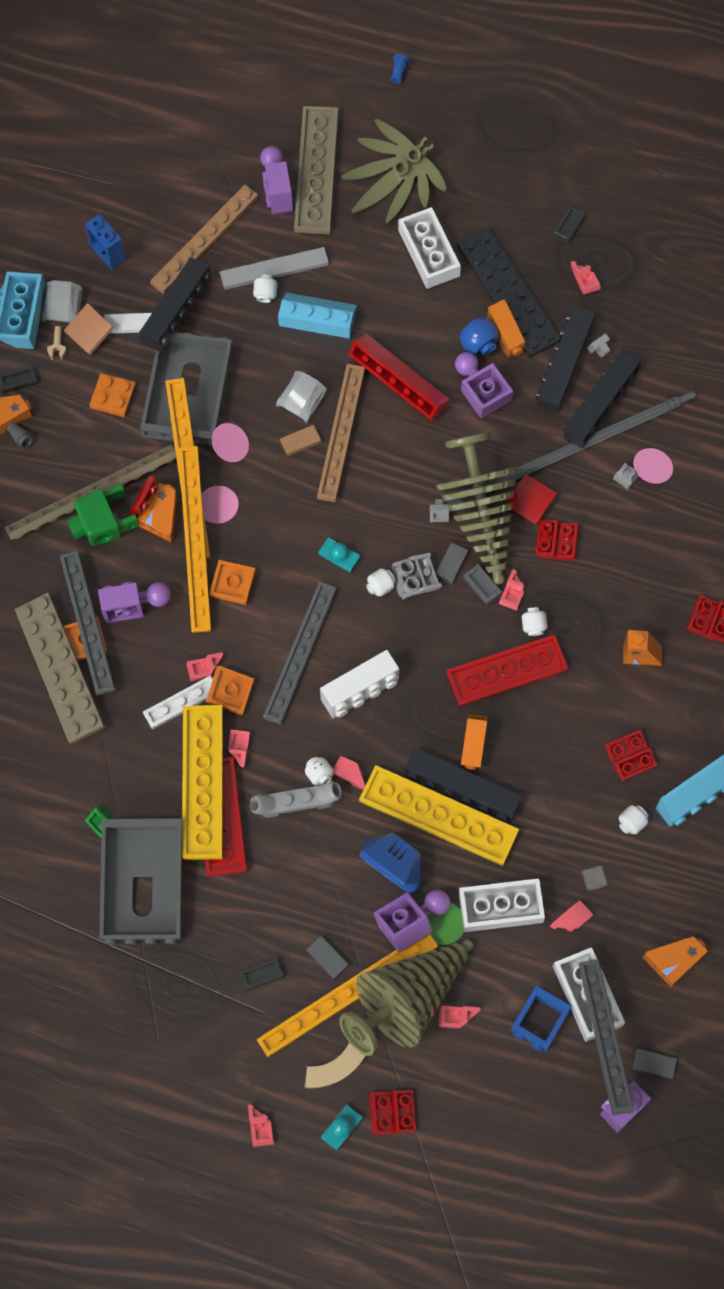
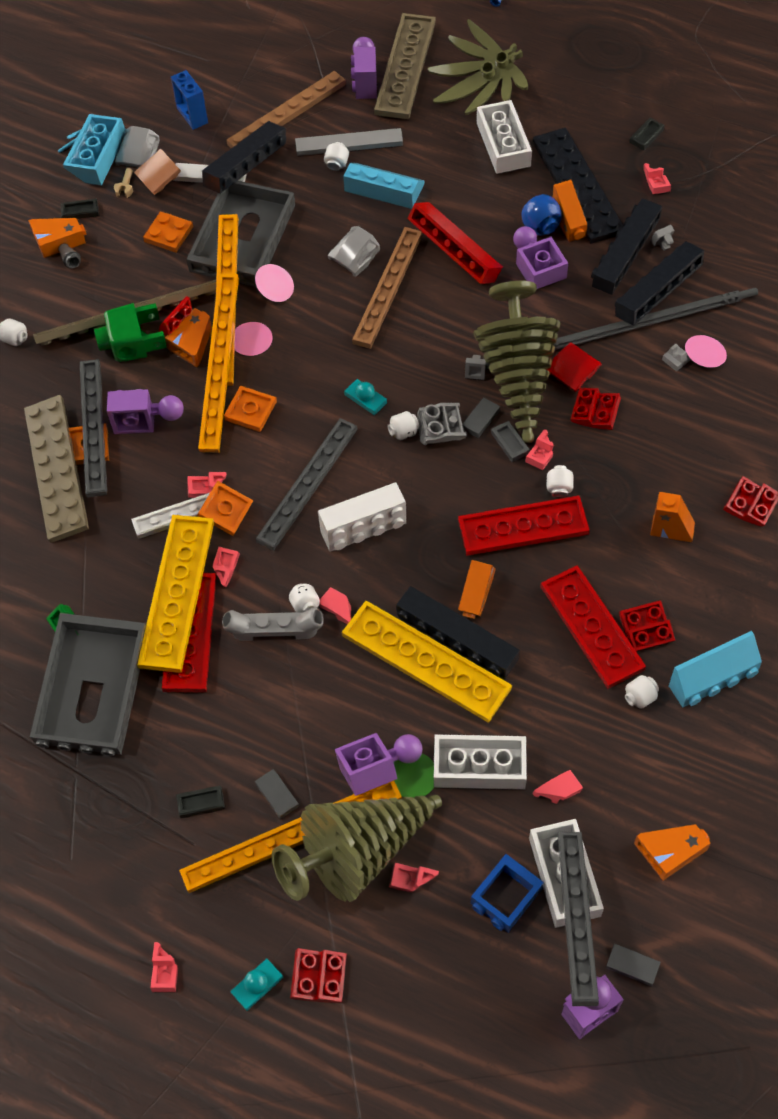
camera: 10 degrees right, 10 degrees down
medium nougat tile [280,425,321,457] -> none
tan tile [305,1043,366,1088] -> none
blue helmet [359,833,421,895] -> none
clear tile [582,866,607,891] -> none
none -> red plate [540,565,646,689]

